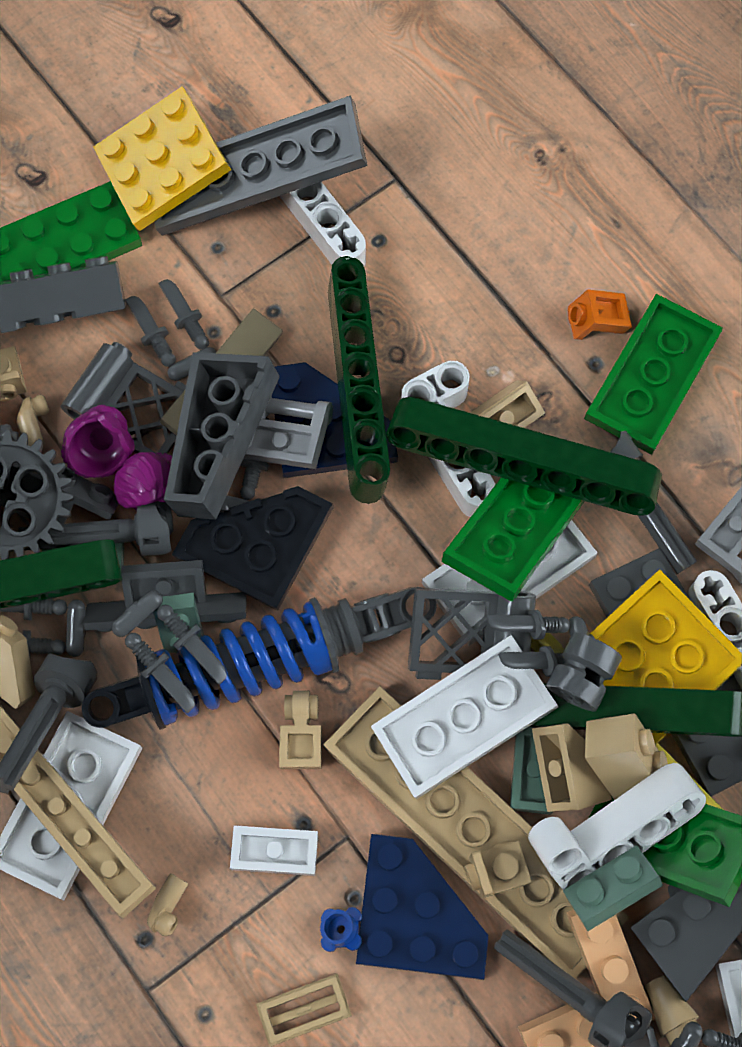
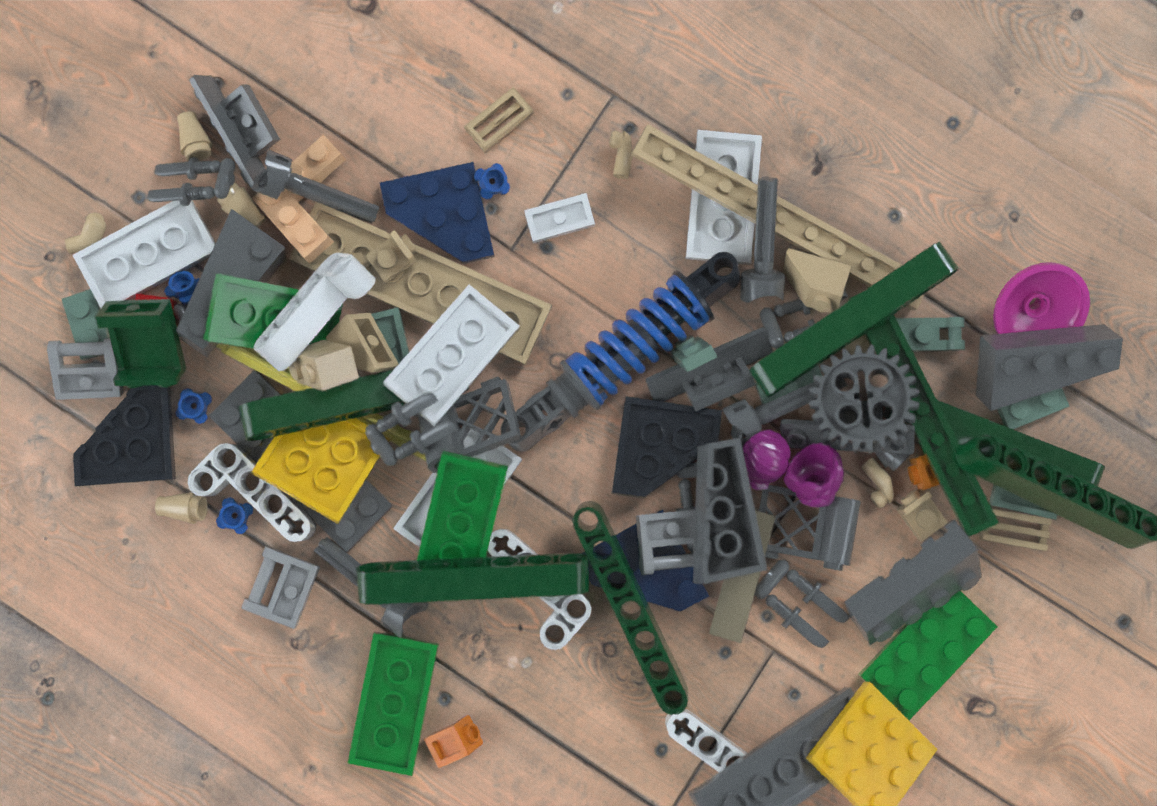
camera: 165 degrees right, 15 degrees up
dark grey piece [112,590,227,713] -> none
tan plate [279,691,322,769] -> none
tan slope [470,380,545,428] -> none
dark grey wheel [546,632,622,712] -> none
sand green plate [563,845,663,931] -> none

